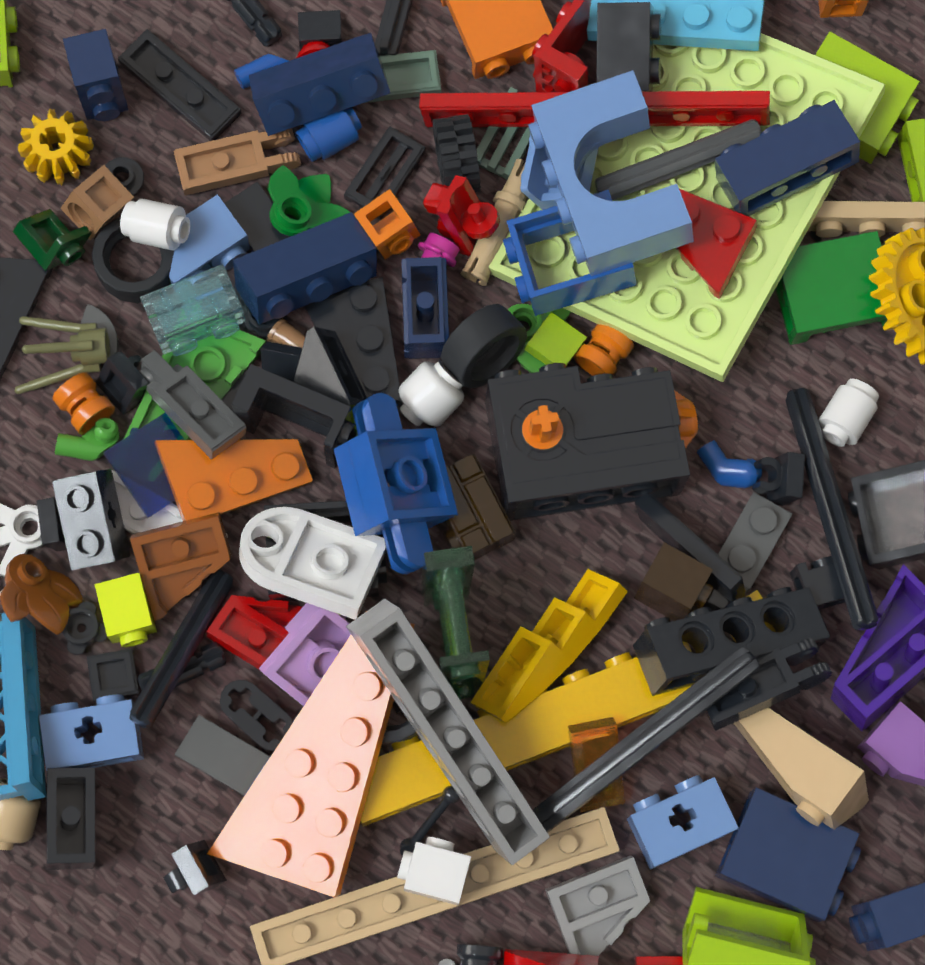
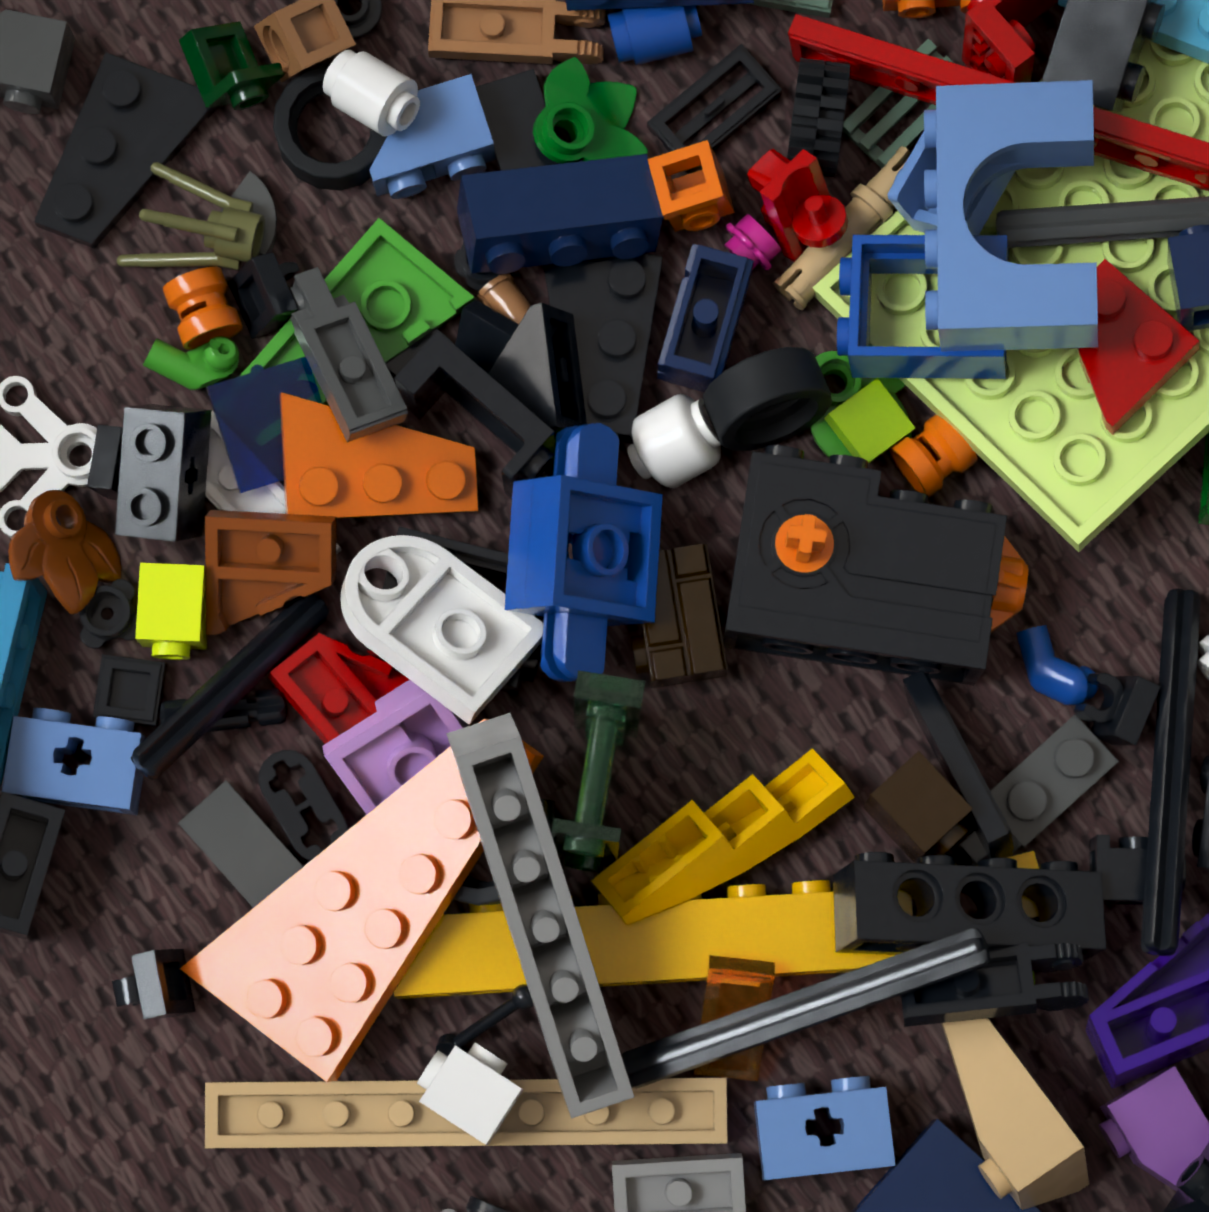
camera: 25 degrees right, 5 degrees up
clear light blue brick [140,264,246,356] -> none

